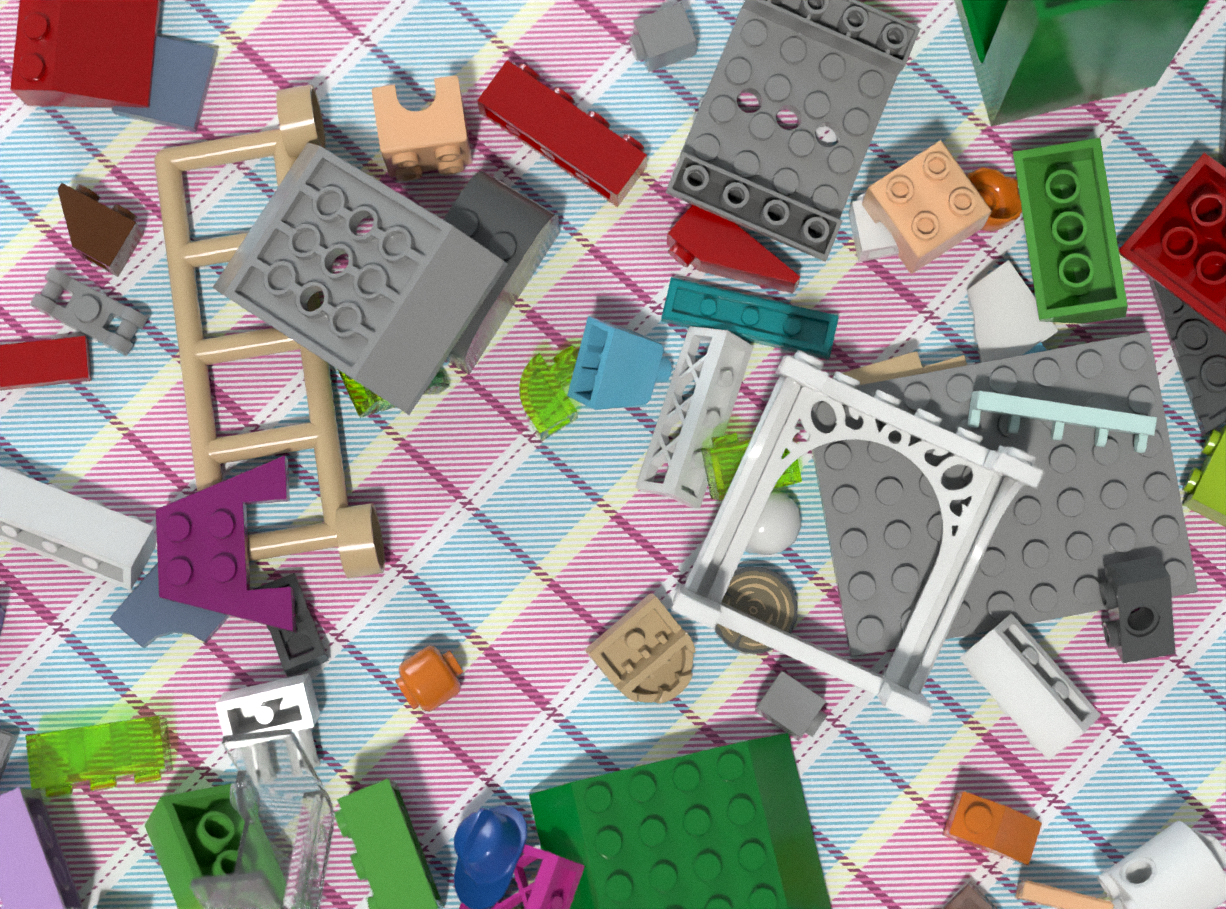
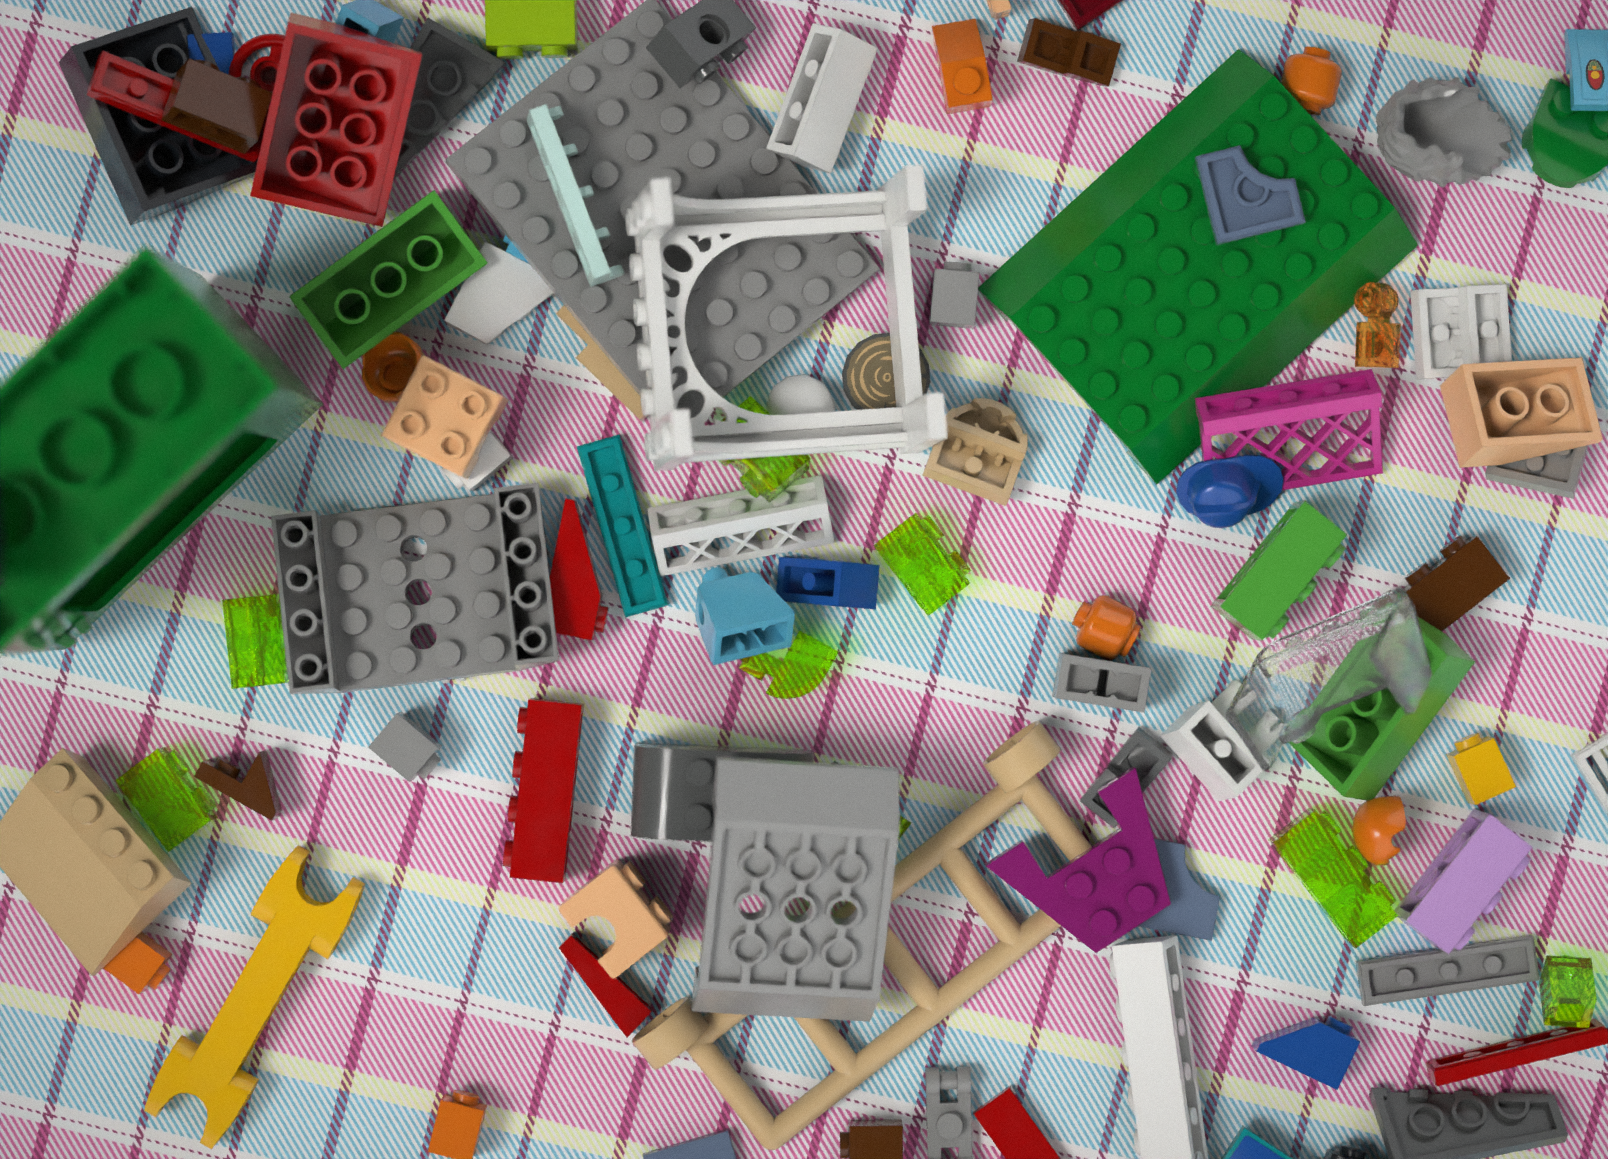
camera: 120 degrees left, 10 degrees up
none -> red piece [559,933,653,1038]
none -> blue slope [776,557,880,610]
none -> clear neon green brick [873,513,971,616]
none -> light grey brick [1052,653,1152,713]
none -> orange hair [1352,795,1406,866]

